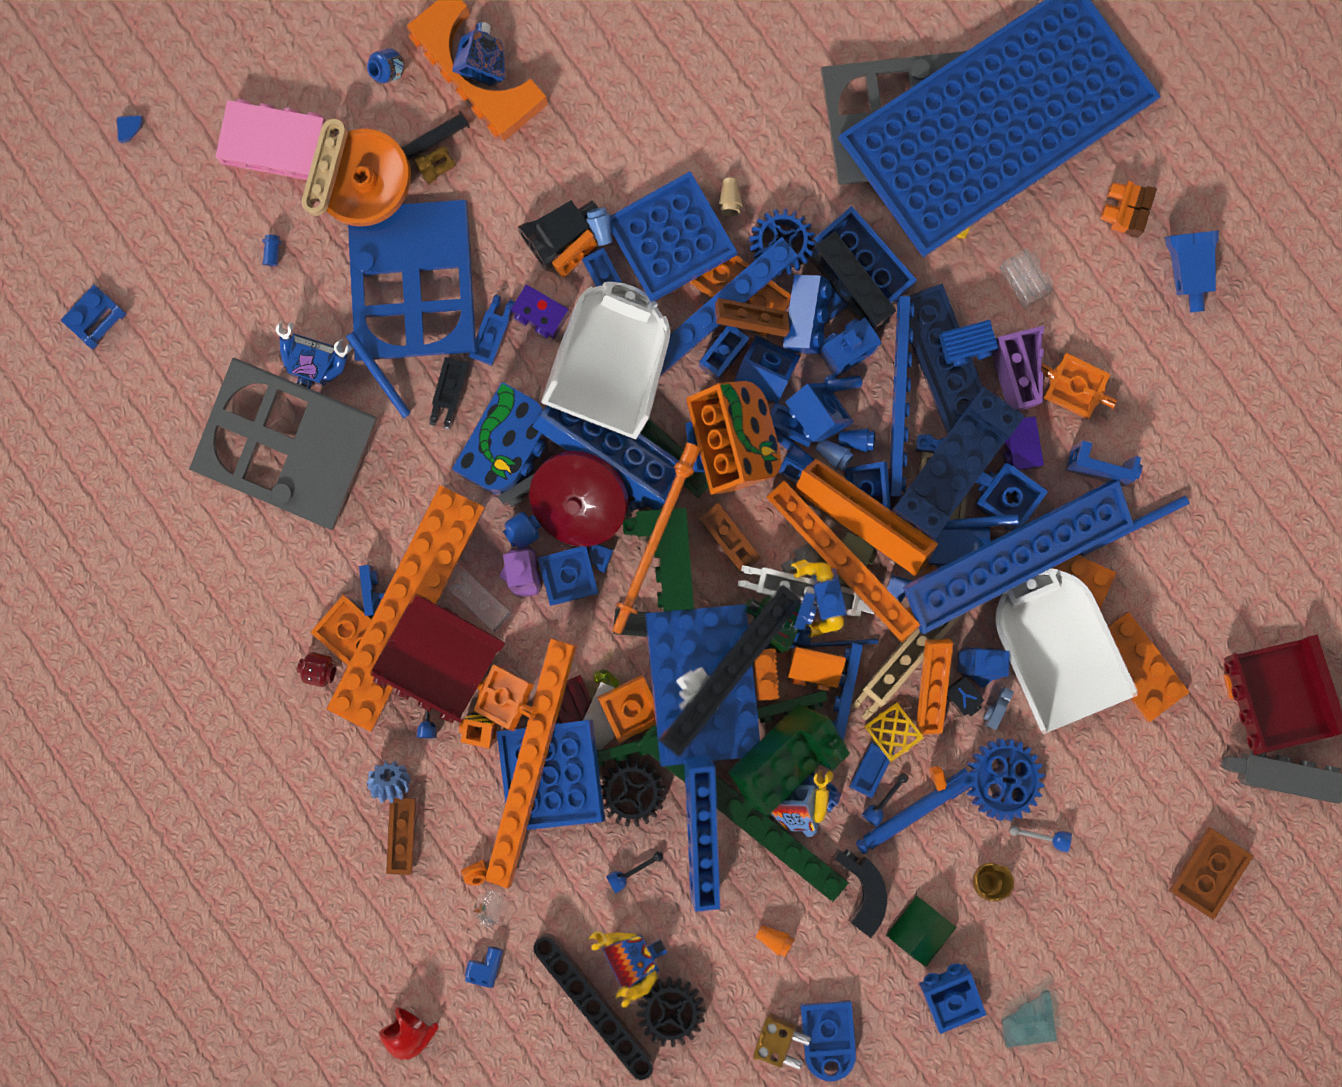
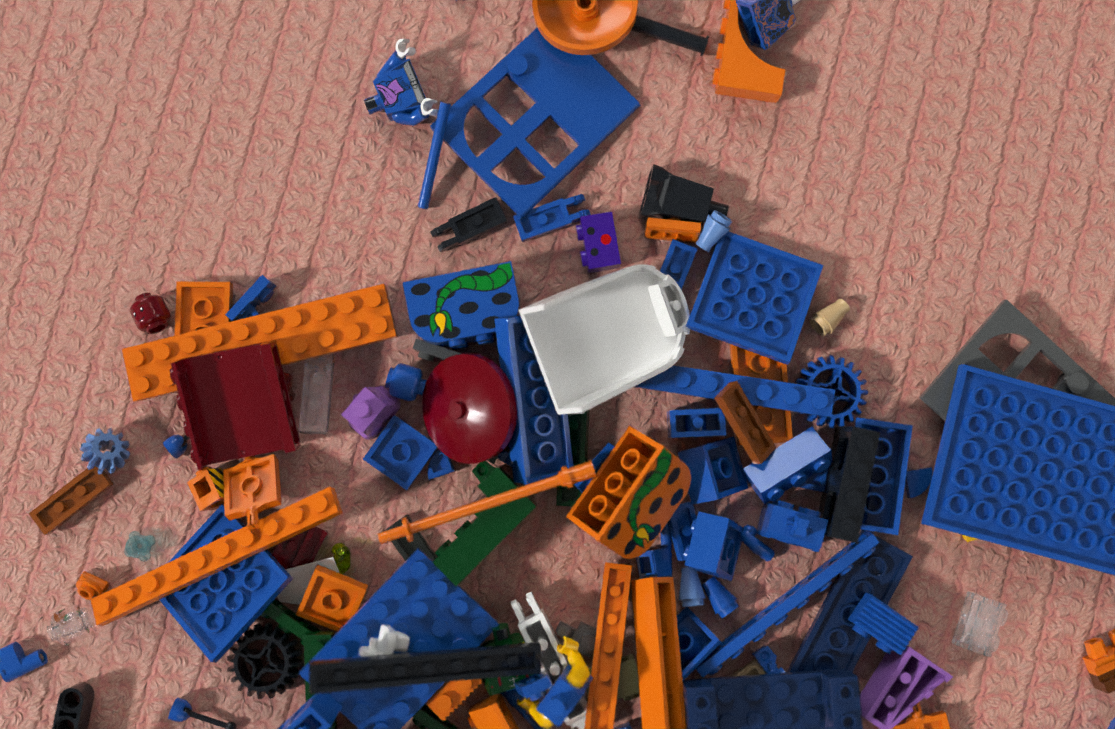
camera: 45 degrees right, 0 degrees up
dark grey door [189,357,378,530] -> none
pearl gold piece [413,145,457,185] -> none
dark orange plate [699,503,761,573] -> none
none -> clear light blue plate [124,531,155,561]
none -> blue tile [905,467,932,498]

